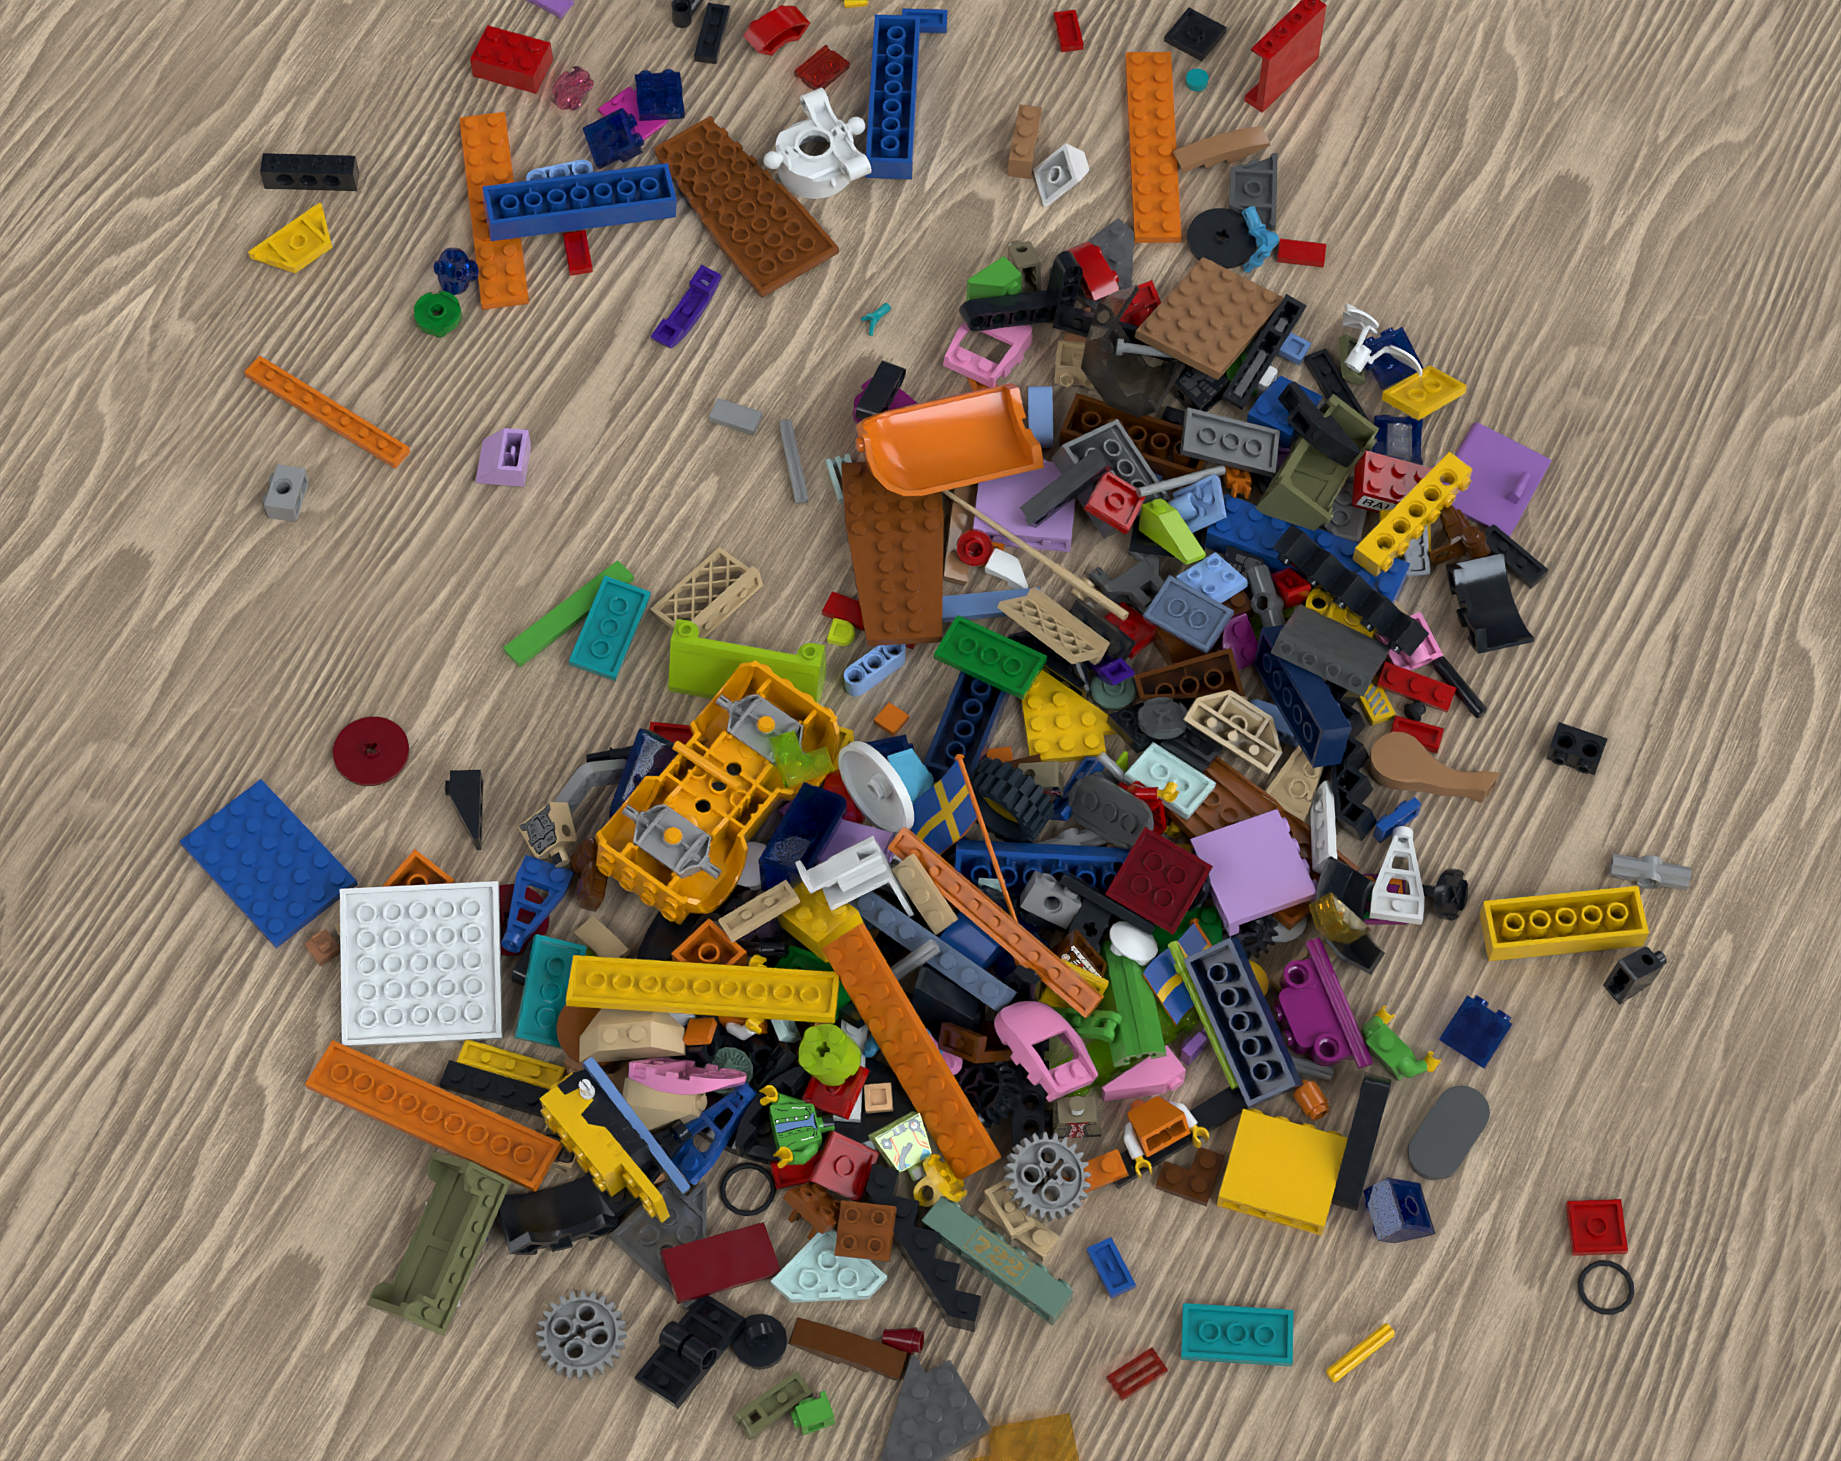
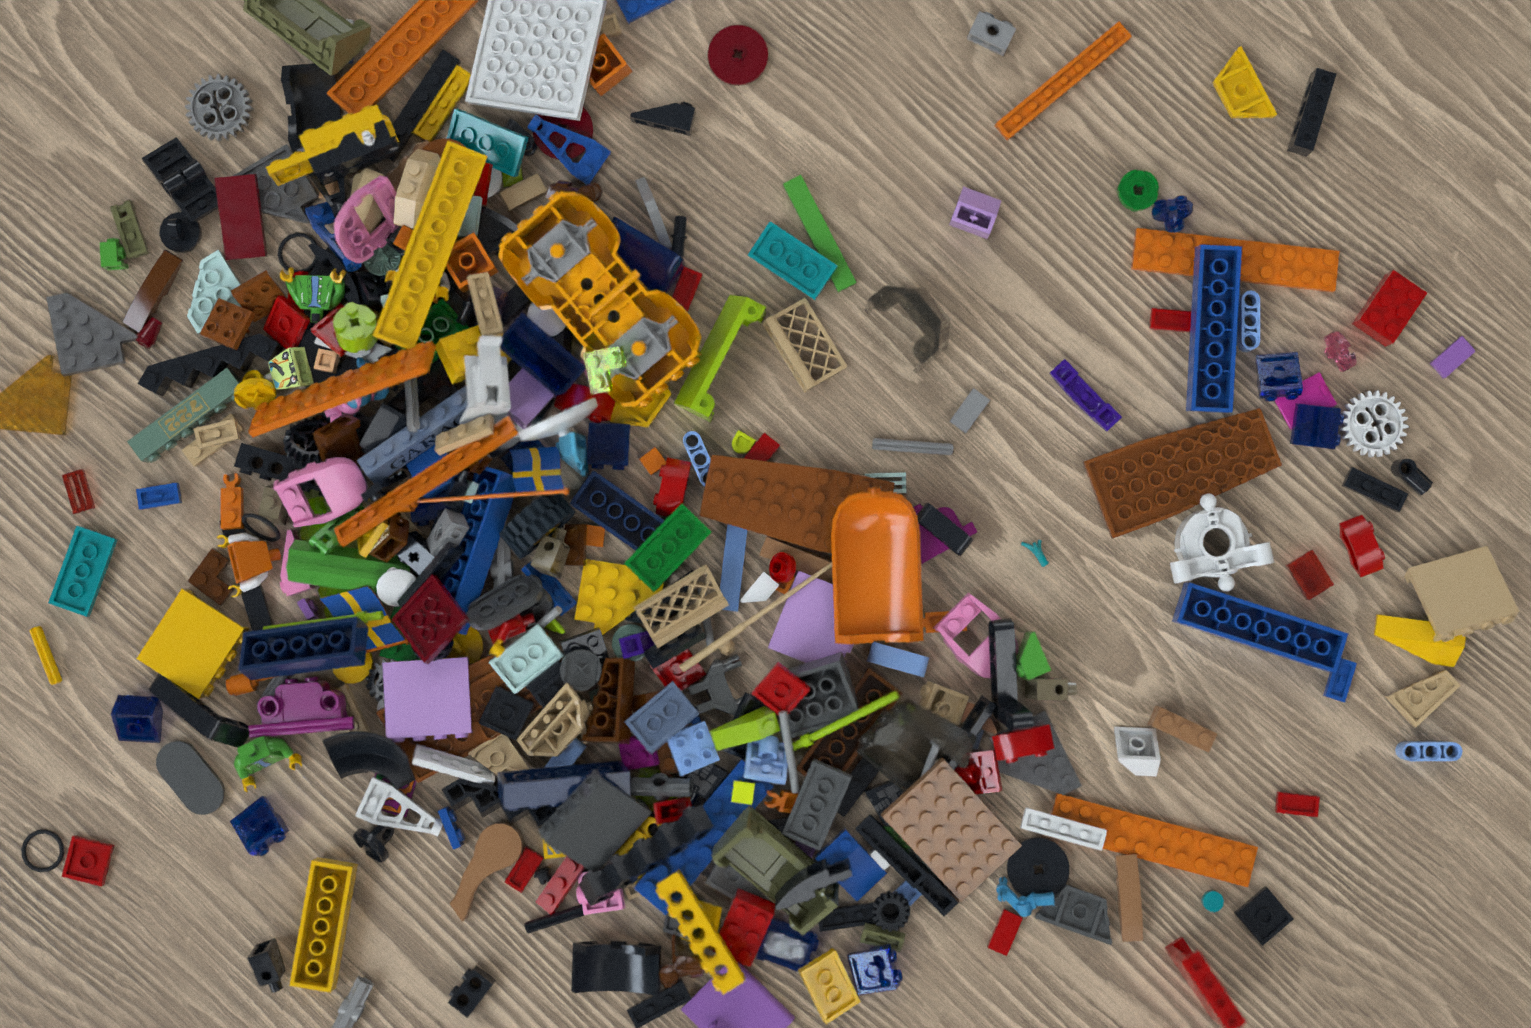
camera: 105 degrees right, 25 degrees up
torso [518,802,577,868] -> none
medium blue tile [582,1057,690,1196] -> none
light grey gear [1003,1132,1091,1222] -> none
black fence [1020,447,1114,528] -> none
clear yellow slope [1309,892,1371,944] -> none
white plant [1343,303,1423,377] -> none
none -> black piece [242,513,280,542]
none -> black tile [478,685,534,740]
none -> red brick [653,457,691,517]
none -> neon yellow tile [731,780,755,805]
none -> lime bar [792,691,900,751]
none -> clear smoke windscreen [865,285,951,373]
none -> black tyre [872,890,910,932]
none -> white plate [1020,807,1107,851]
none -> white gear [1339,390,1409,457]

